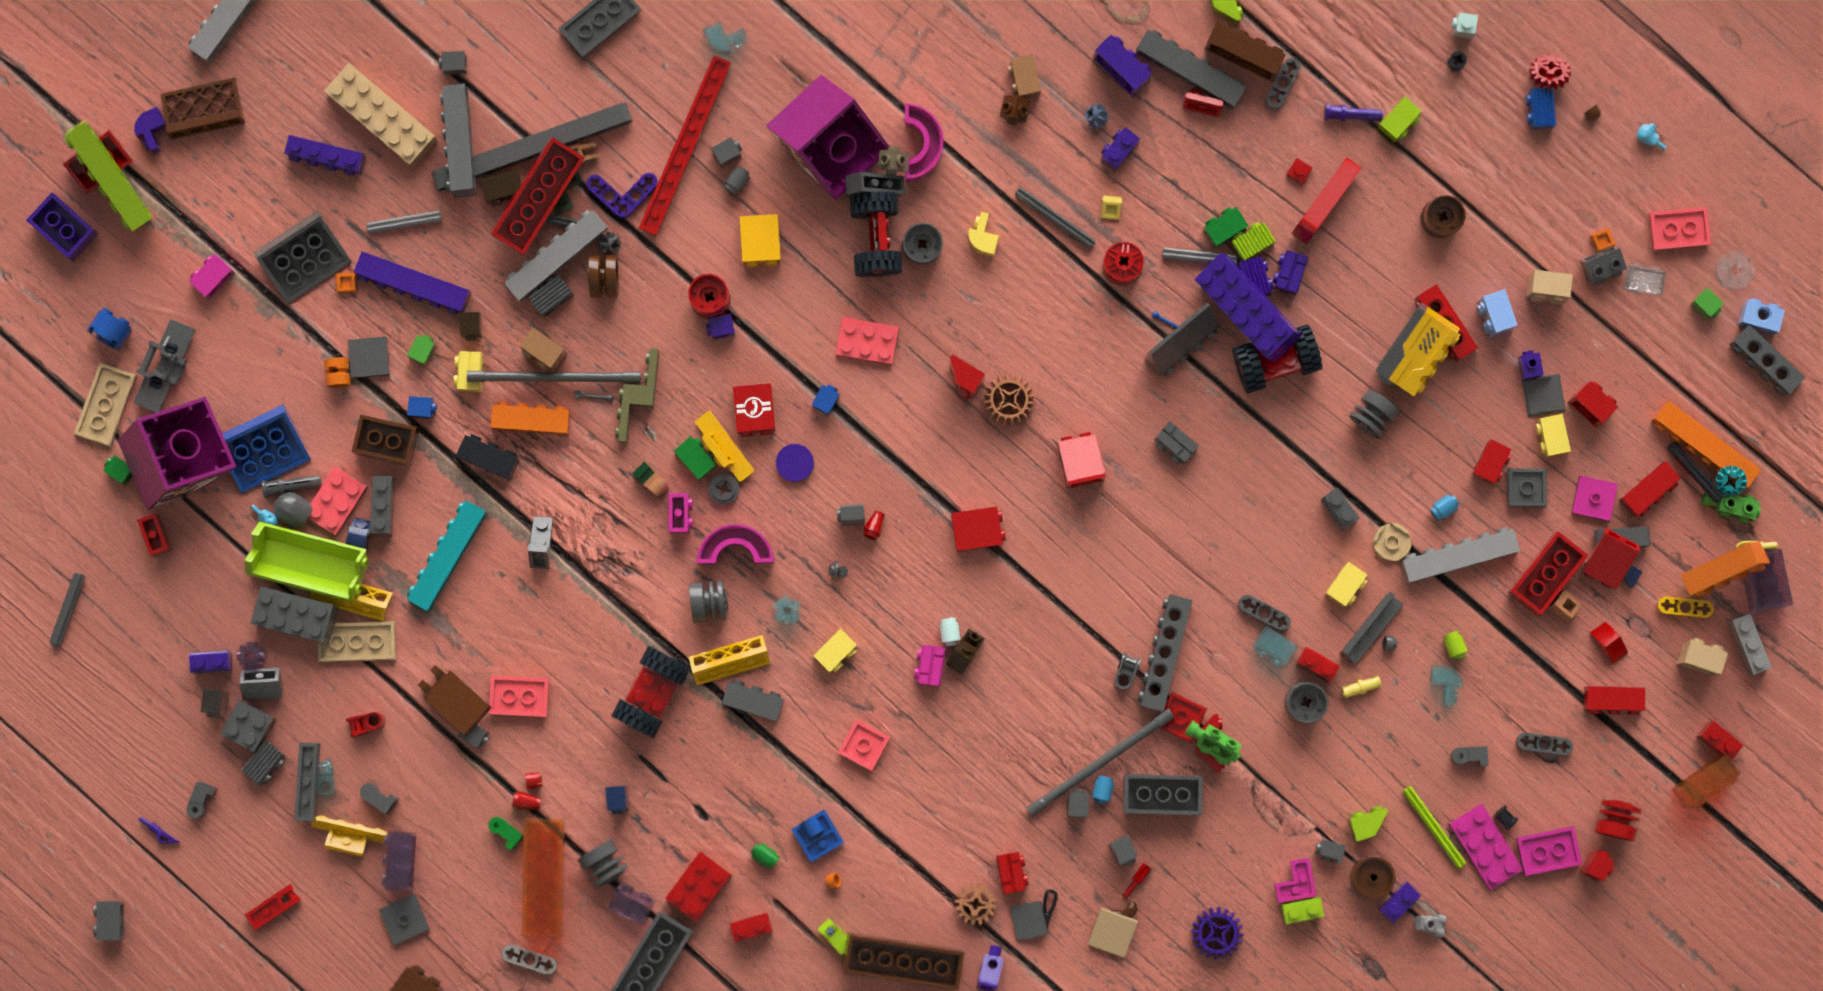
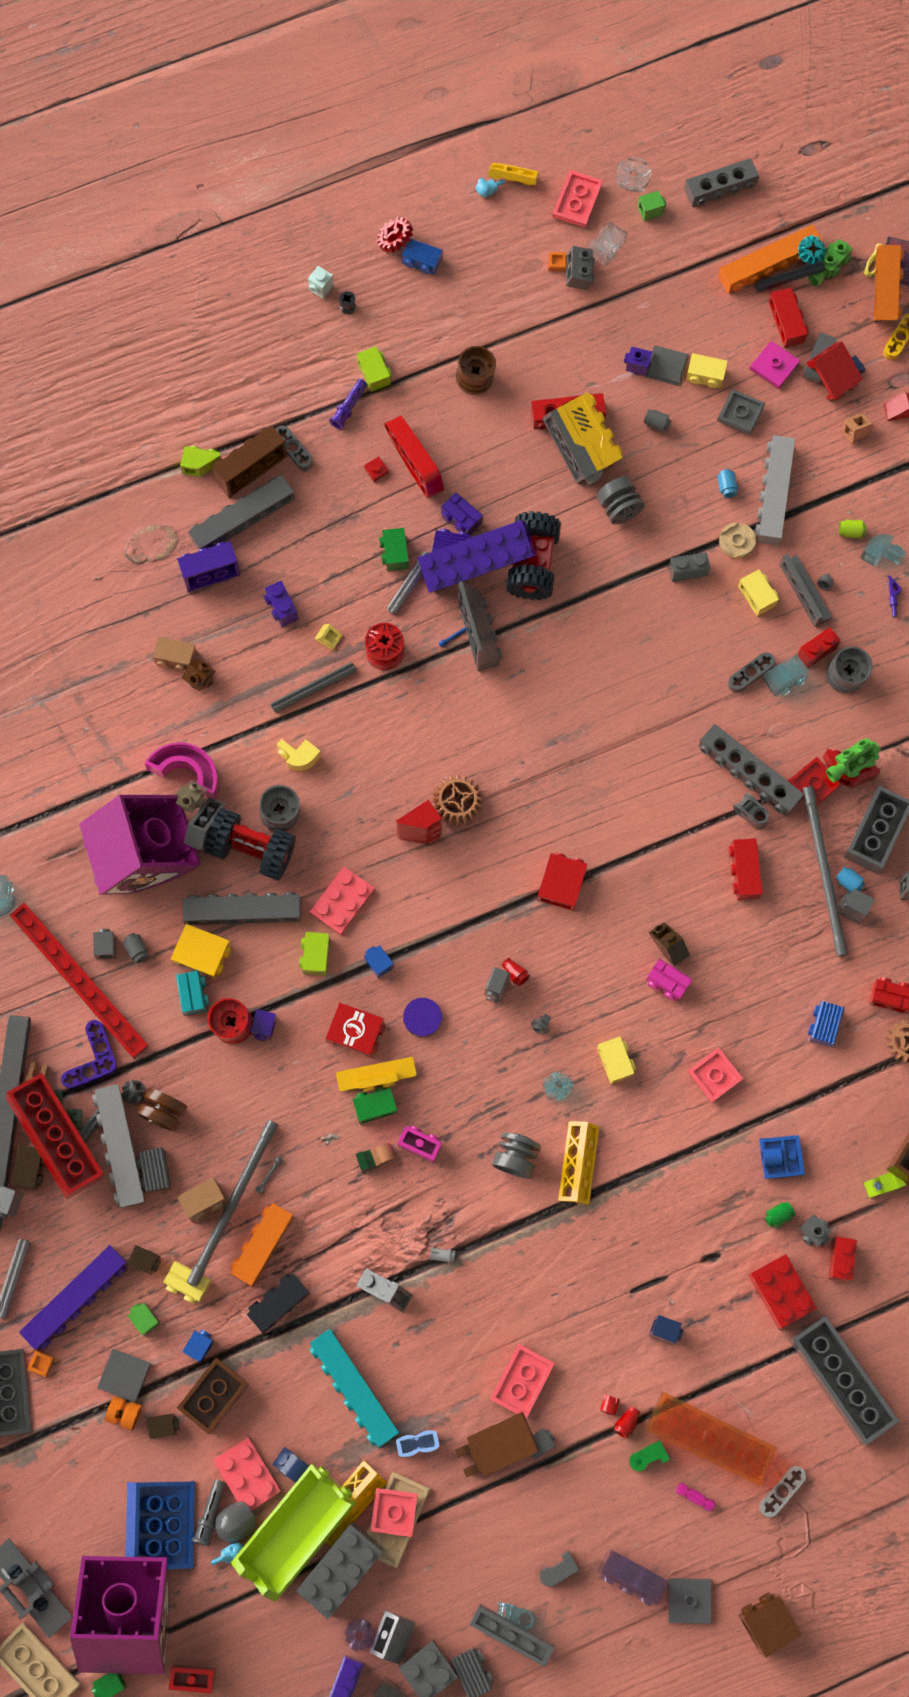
camera: 65 degrees left, 10 degrees down
yellow bracket [311,815,388,857] -> none
red piece [346,712,385,738] -> none
dark grey brick [370,476,395,536] -> none
dark grey wheel [577,839,628,888] -> none
brick [608,884,656,925] -> none
plate [611,646,691,738] -> none
olive bracket [615,348,659,444] -> none
dark pink brick [696,524,774,565] -> none
dark grey gear [708,474,739,504] -> none
dark grey brick [721,680,784,722] -> none
orange hinge [825,873,841,889] -> none
light aqua brick [939,618,961,646] -> none
slope [1057,432,1106,489] -> none
sand blue gear [1085,104,1109,128] -> none
dark grey brick [1154,421,1199,464] -> none
red hinge [1182,88,1223,118] -> none
lime brick [1230,222,1276,261] -> none
light yellow pin [1341,675,1382,699] -> none
red brick [1471,439,1512,485] -> none
light blue brick [1476,289,1518,338] -> none
red brick [1507,531,1588,617] -> none
tan brick [1526,270,1573,305] -> none
red brick [1568,380,1618,428] -> none
reddish brown hinge [1584,105,1601,121] -> none
light blue brick [1738,299,1785,335] -> none
none -> dark brown brick [147,1414,180,1439]
none -> teal brick [176,971,210,1016]
none -> dark grey brick [183,892,301,925]
none -> lime brick [299,932,330,976]
none -> coral plate [371,1488,418,1537]
none -> light blue brick [396,1430,439,1457]
none -> light grey pin [430,1247,456,1264]
none -> yellow hinge [488,163,539,186]
none -> dark grey brick [643,409,672,433]
none -> dark pink axle [676,1483,715,1512]
none -> red brick [728,838,763,900]
none -> dark grey brick [797,1214,832,1248]
none -> blue brick [807,1001,844,1047]
none -> dark purple hand [888,575,901,618]

